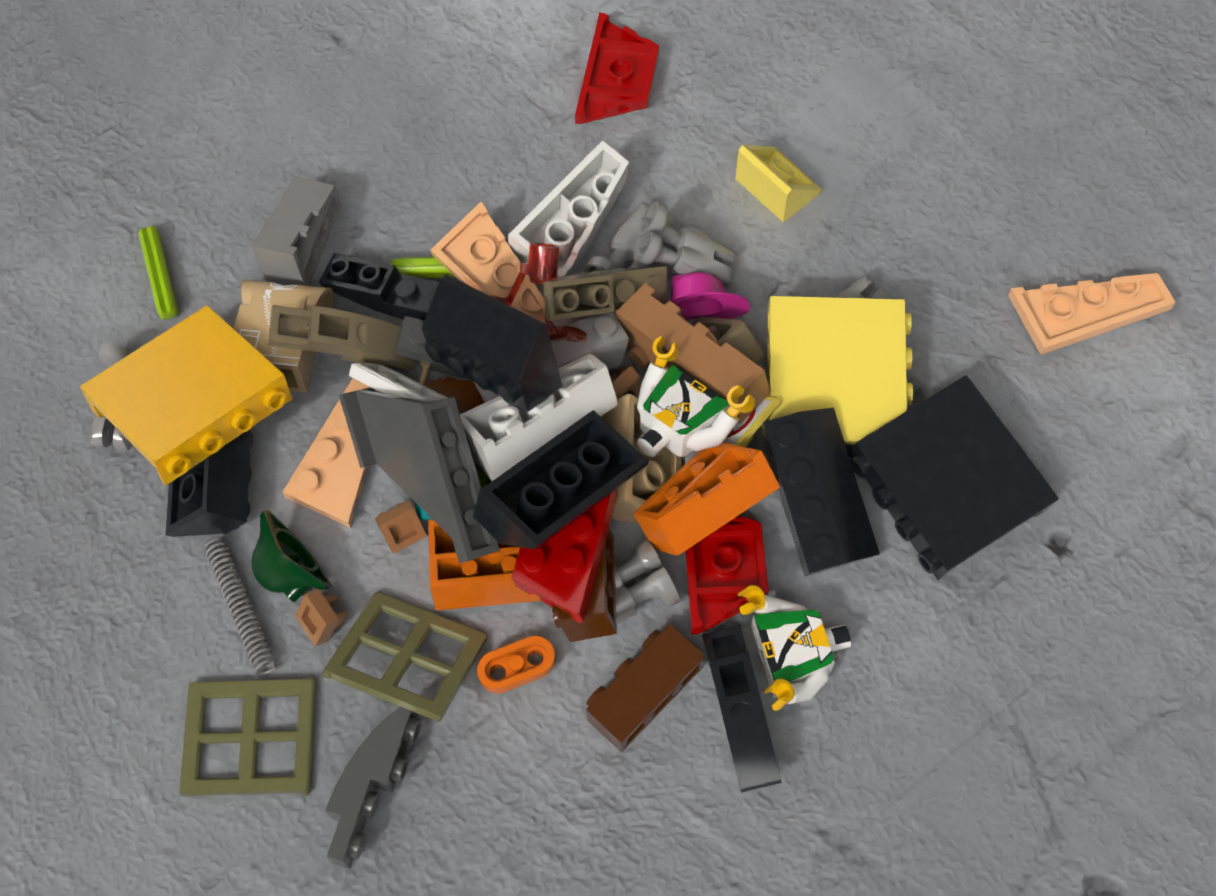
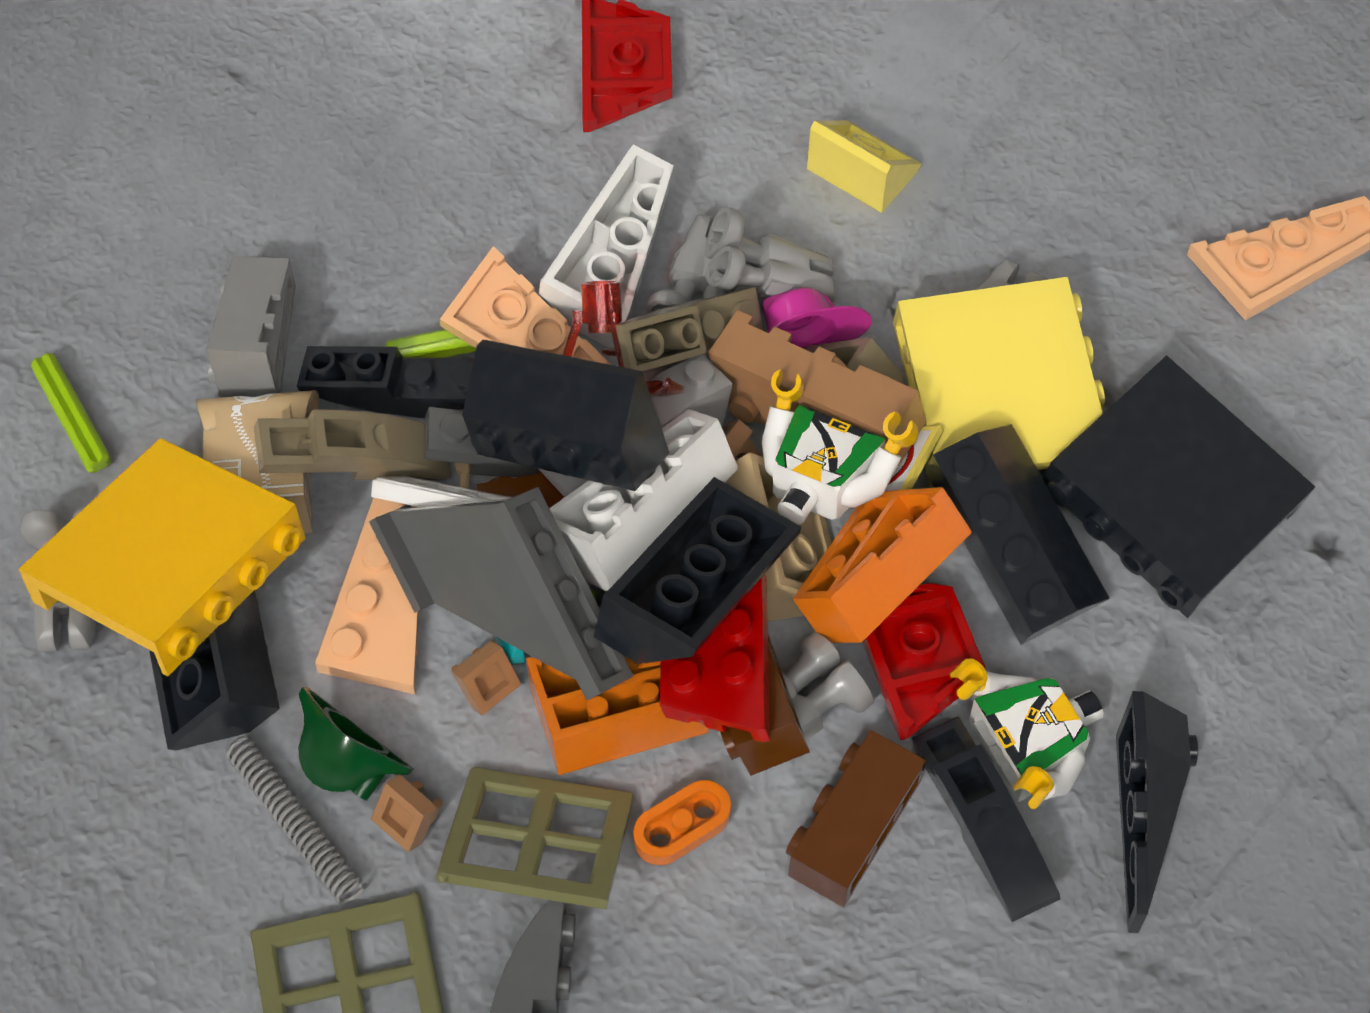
camera: 15 degrees left, 5 degrees down
none -> black wedge [1116,691,1198,933]

